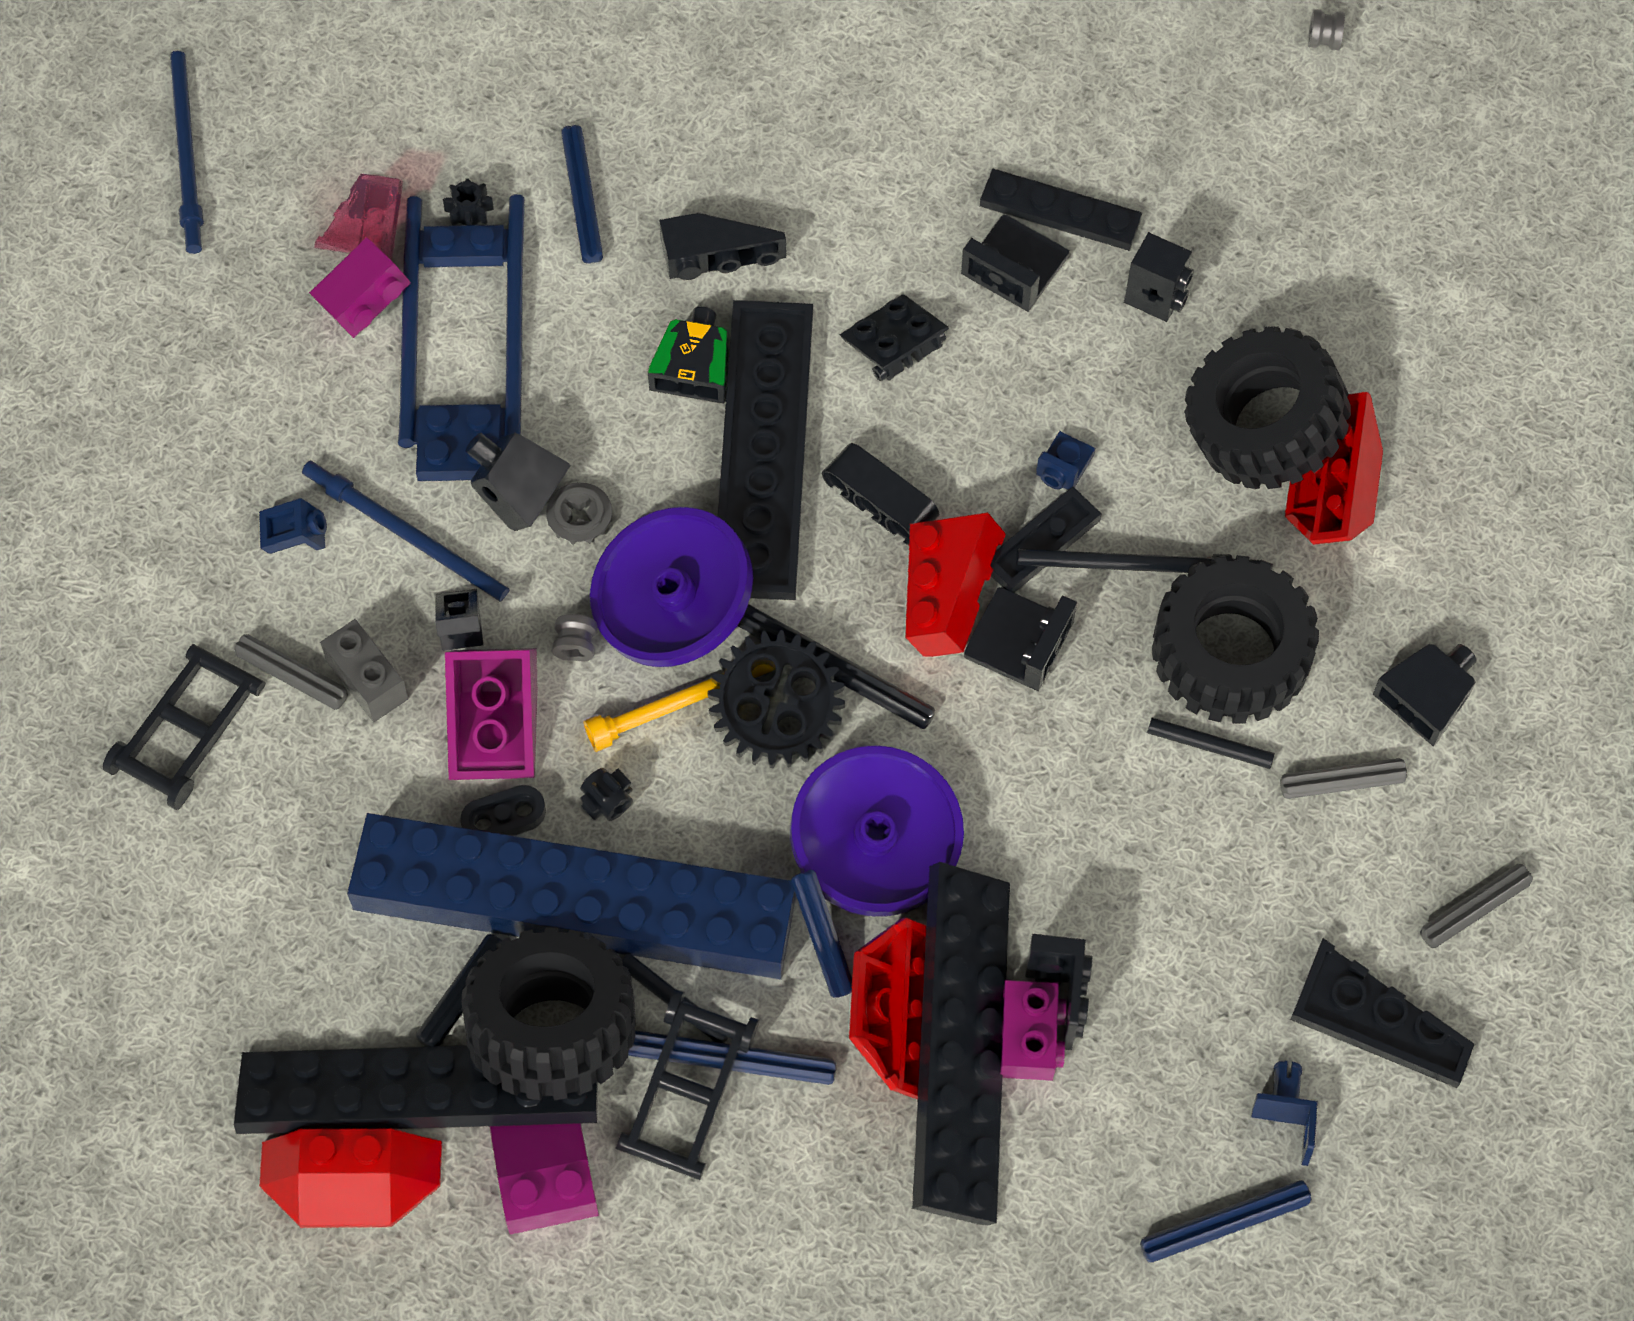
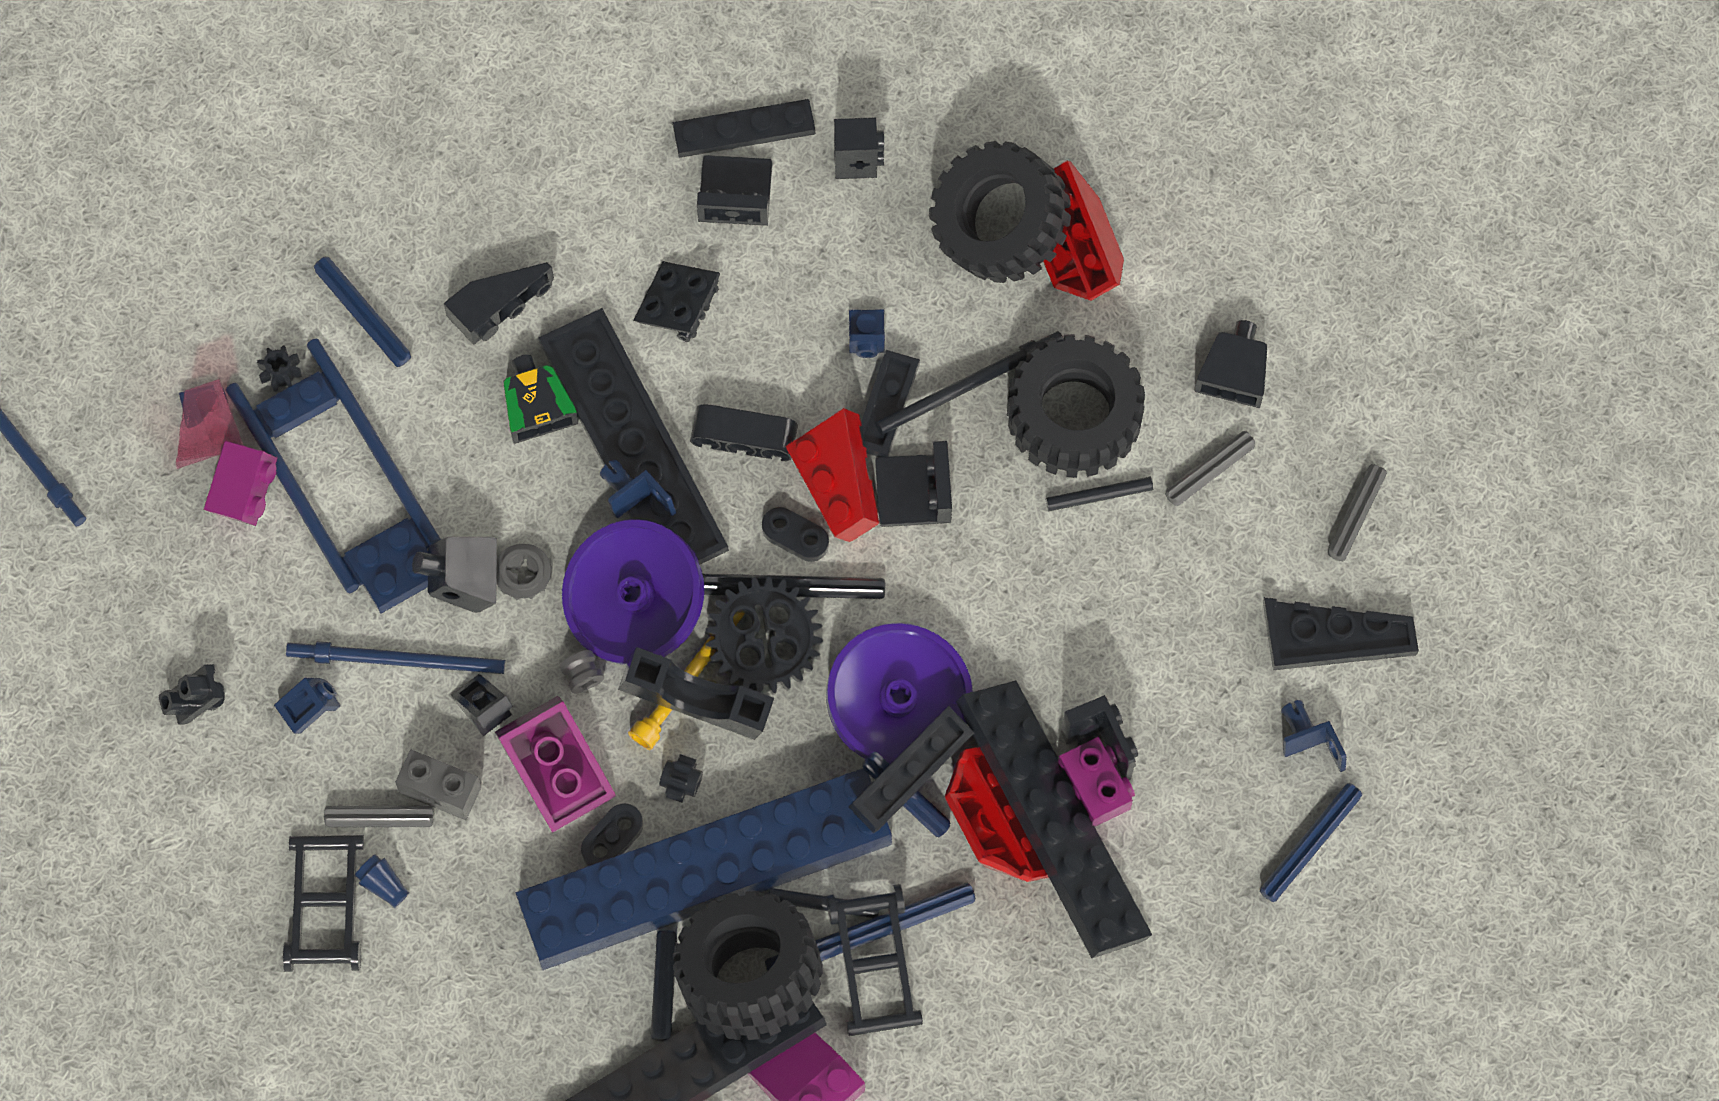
camera: 30 degrees left, 5 degrees up
none -> black hips [159,664,225,725]
none -> dark blue cone [355,854,410,909]
none -> dark blue bracket [600,460,676,518]
none -> black arch [618,647,774,740]
none -> black plate [762,507,829,562]
none -> black plate [848,706,974,833]

